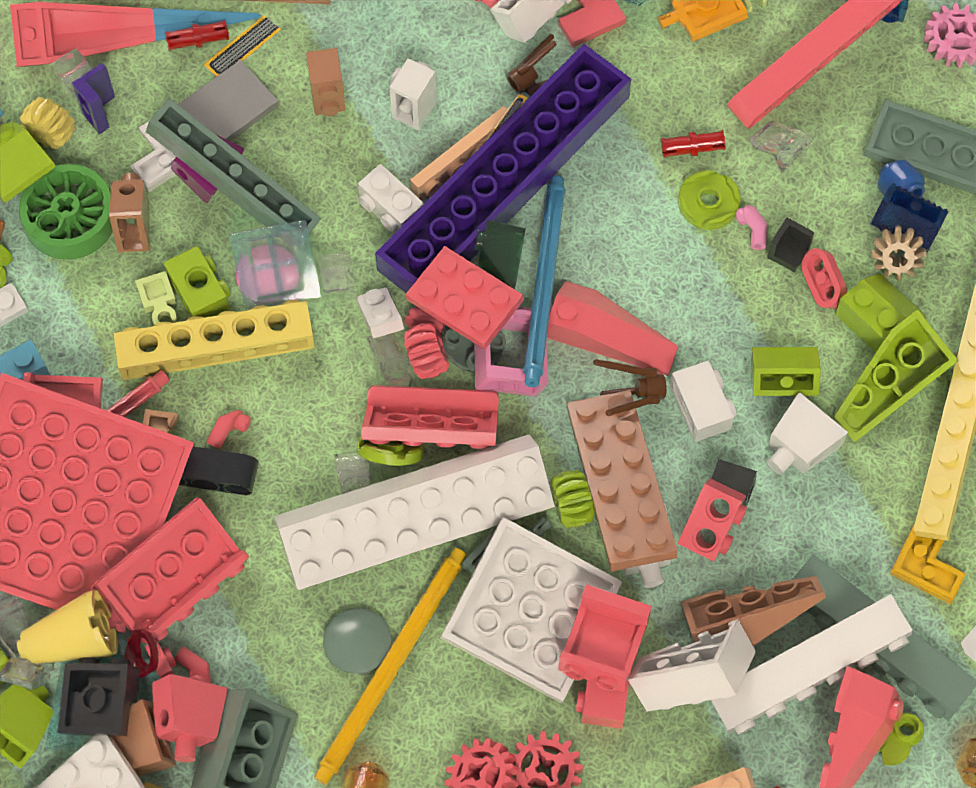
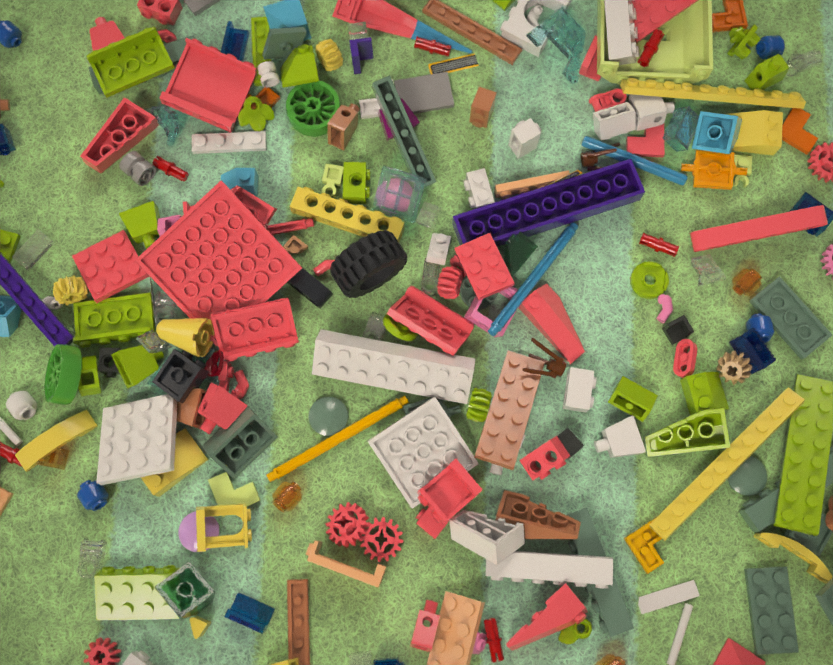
camera: 30 degrees right, 10 degrees up
none -> black tyre [330,230,407,298]
none -> dark azure axle [582,136,688,185]
none -> clear orange head [732,268,762,296]

